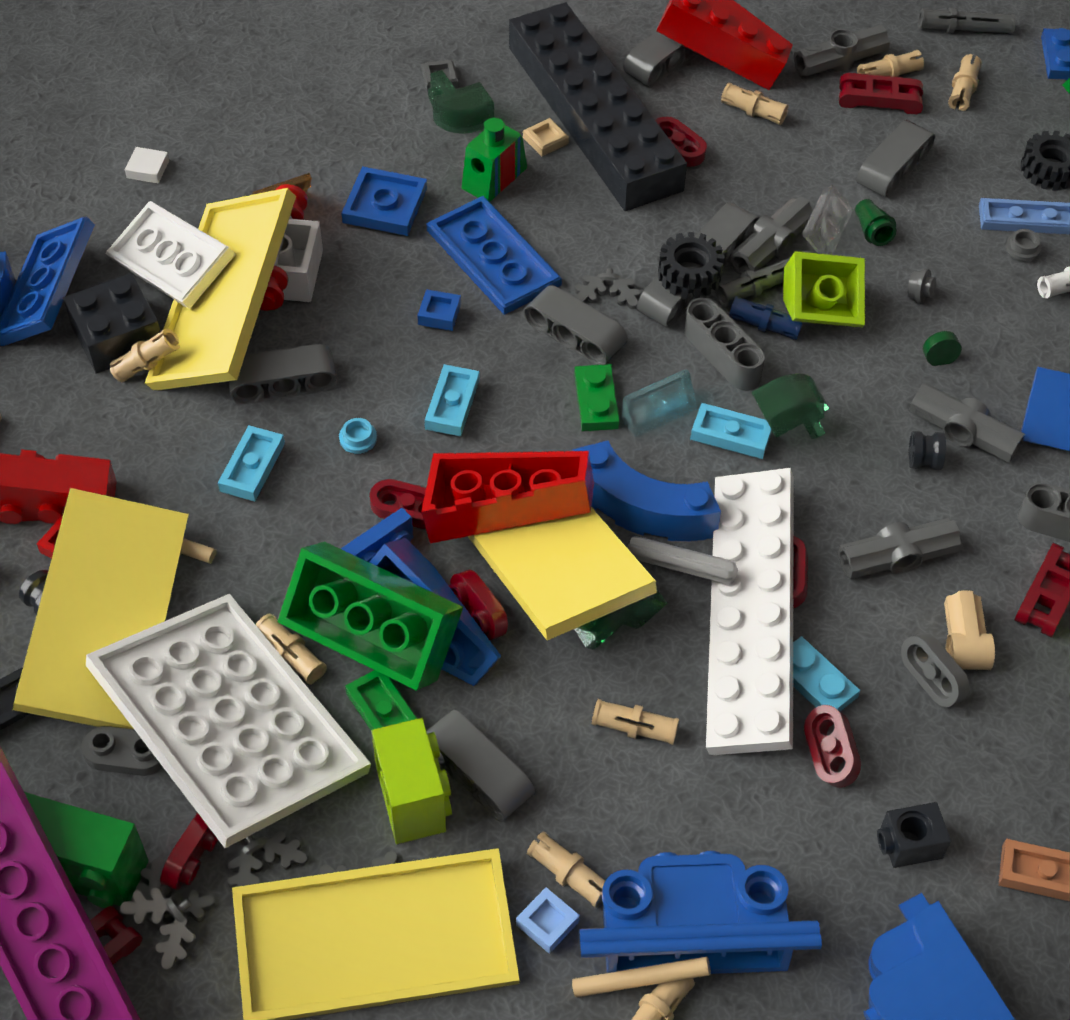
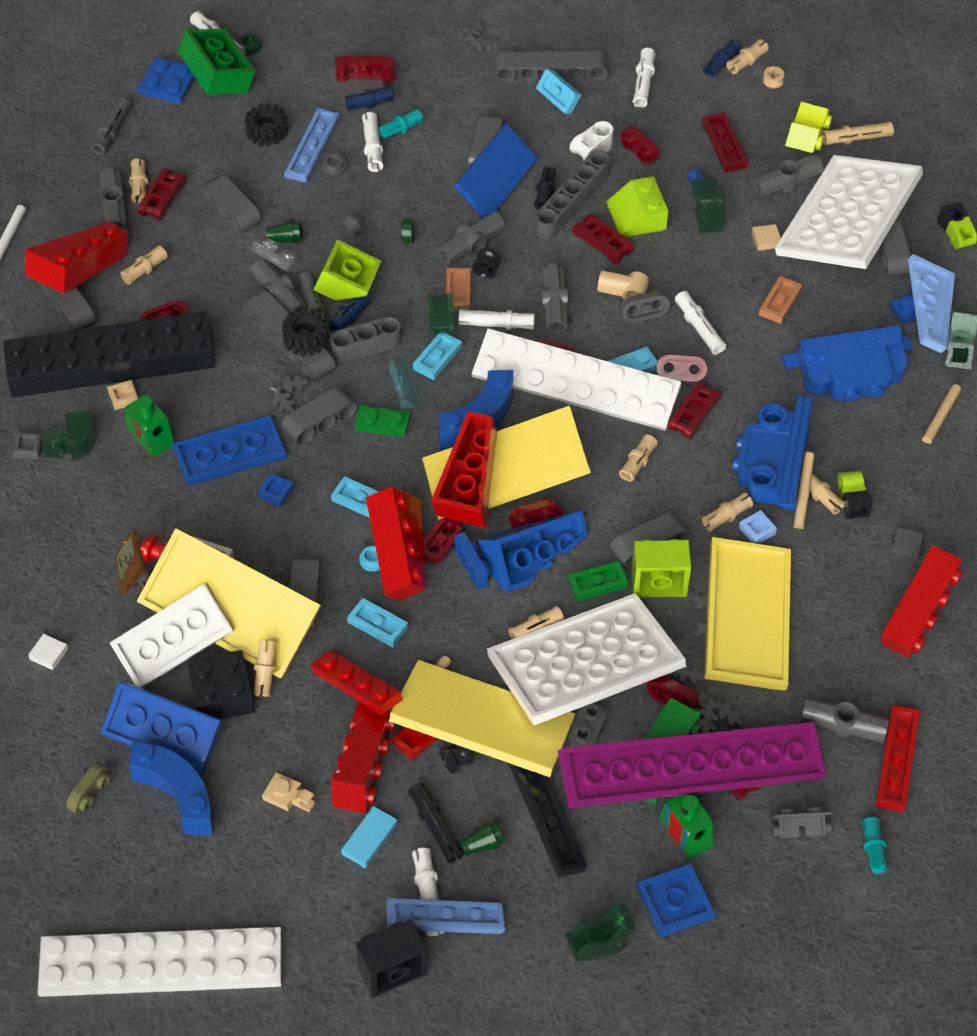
camera: 75 degrees left, 0 degrees up
green brick [277,542,463,691] -> none
blue plate [341,166,427,236] -> none
light grey axle [627,536,738,584] -> none
black brick [877,802,951,868] -> none
tan pin [948,54,982,111] -> none
none -> red plate [310,650,403,715]
none -> red wedge [366,486,426,601]
none -> nougat tile [445,268,471,310]
none -> white pin [459,309,535,330]
none -> dark red plate [668,381,723,440]
none -> white pin [675,291,726,355]

